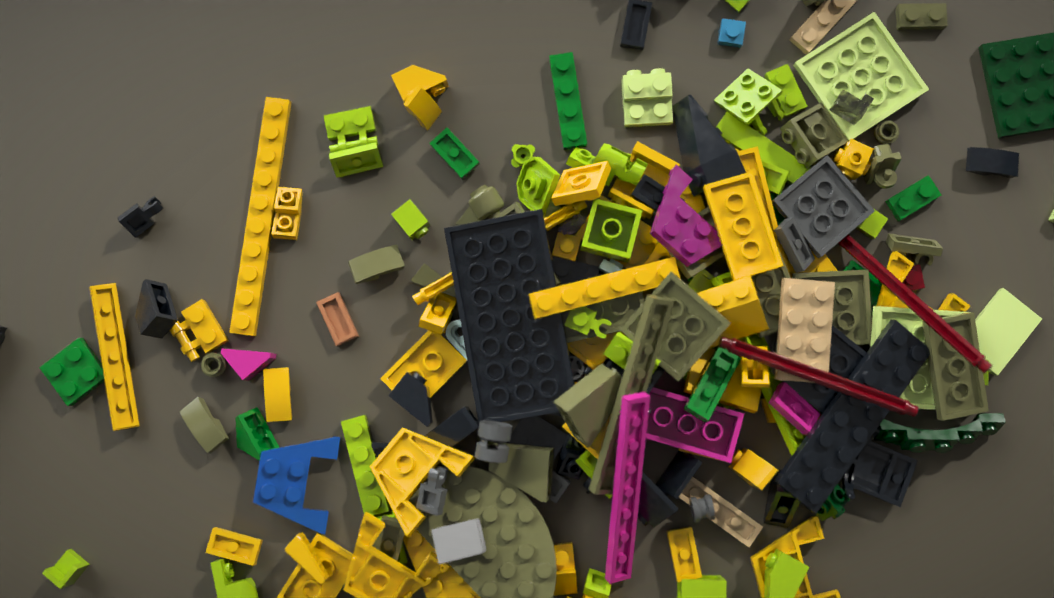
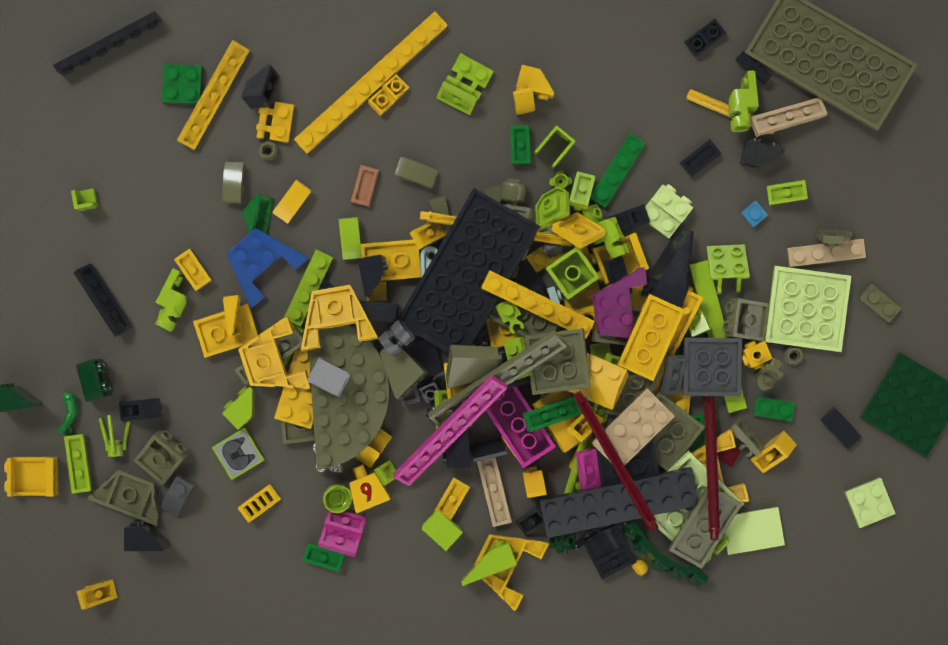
camera: 40 degrees right, 5 degrees up
black plate [118,196,163,238] -> none
dark pink slope [221,348,276,381] -> none
lime brick [391,199,431,240] -> none
dark grey plate [416,466,448,516] -> none
dark grey wheel [689,494,715,523] -> none
lime plate [764,64,808,118] -> none
clear smoke panel [829,90,874,125] -> none
none -> lime slope [338,217,362,260]
none -> yellow plate [367,282,387,301]
none -> lime piece [534,125,576,169]
none -> lime plate [569,171,595,211]
none -> black slope [607,204,650,232]
none -> yellow hinge [631,560,648,577]
none -> yellow slope [750,431,797,473]

